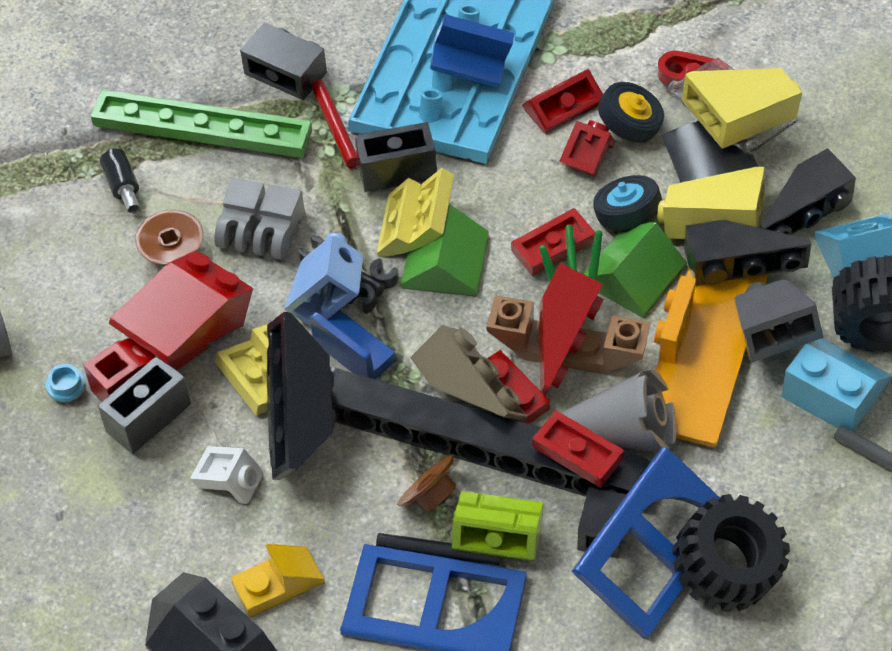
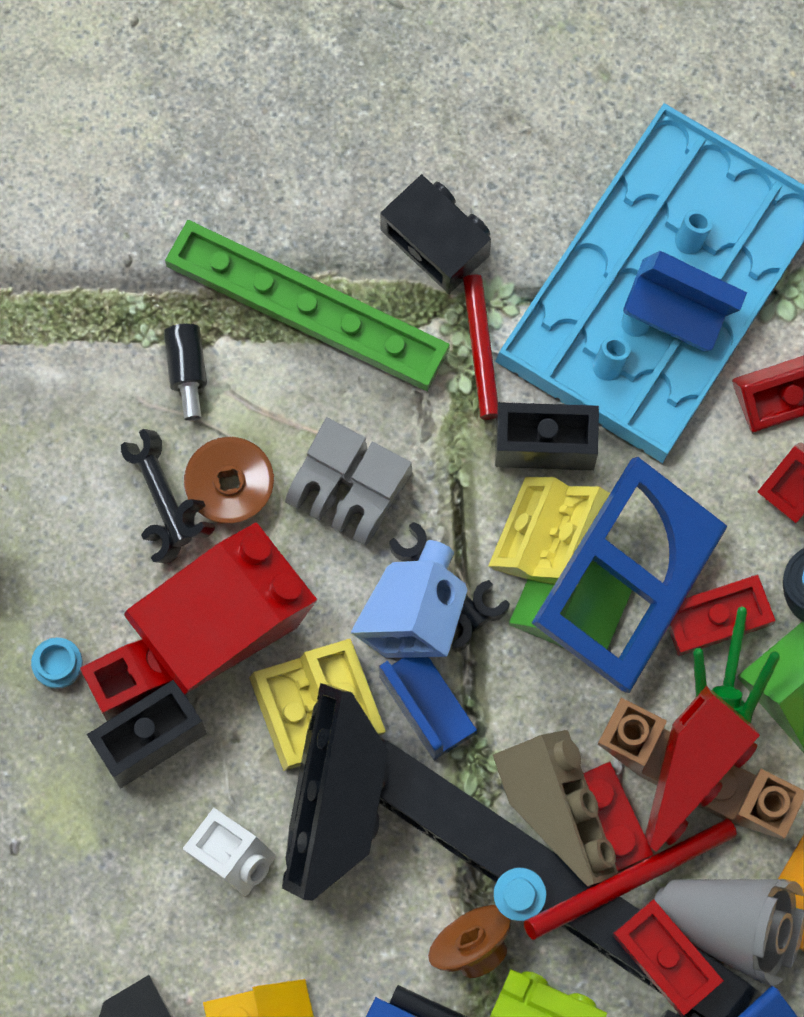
camera: 10 degrees right, 20 degrees up
none -> black bar [121,429,215,564]
none -> medium azure plate [494,868,547,921]
none -> red axle [524,819,737,940]
none -> blue window [532,457,727,693]

